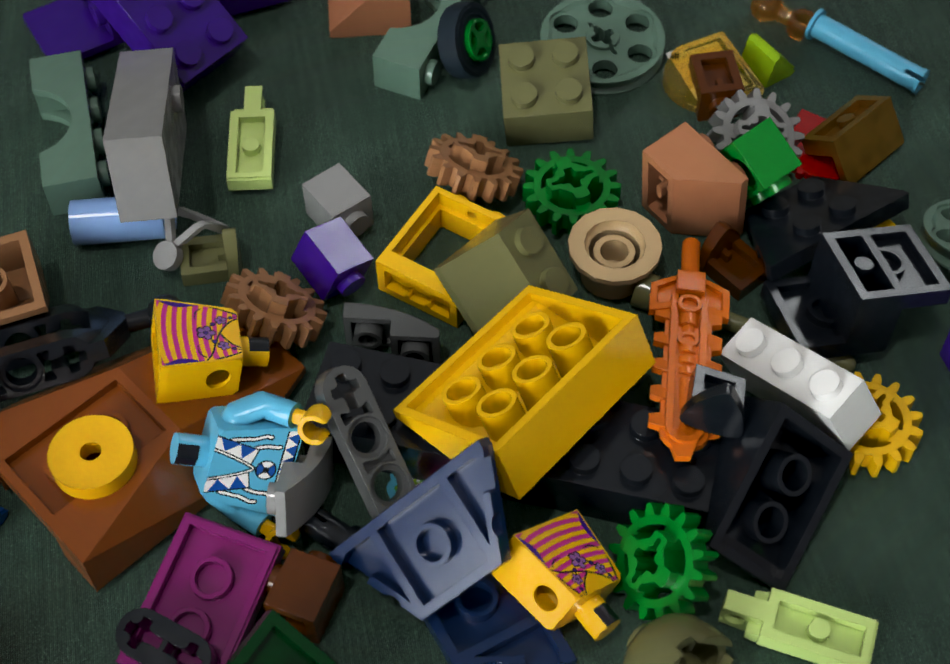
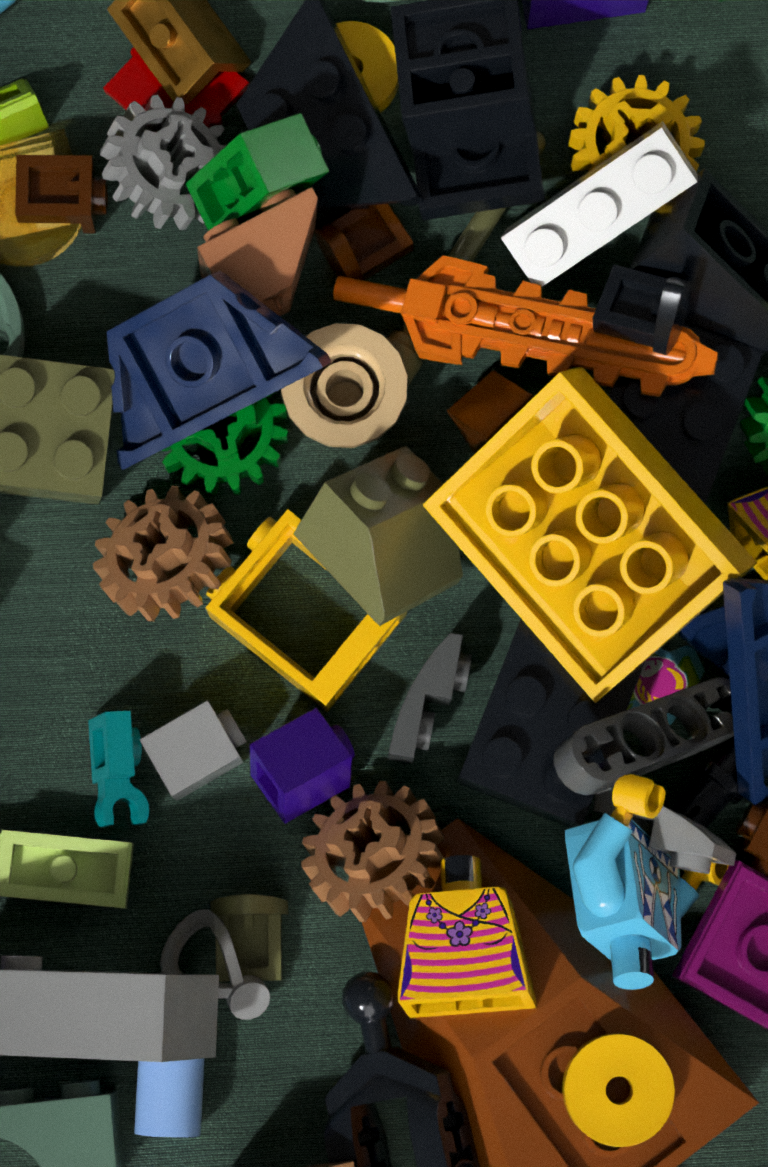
camera: 85 degrees left, 25 degrees up
none -> teal plate [88,711,149,827]
none -> dark blue wing [107,270,332,470]

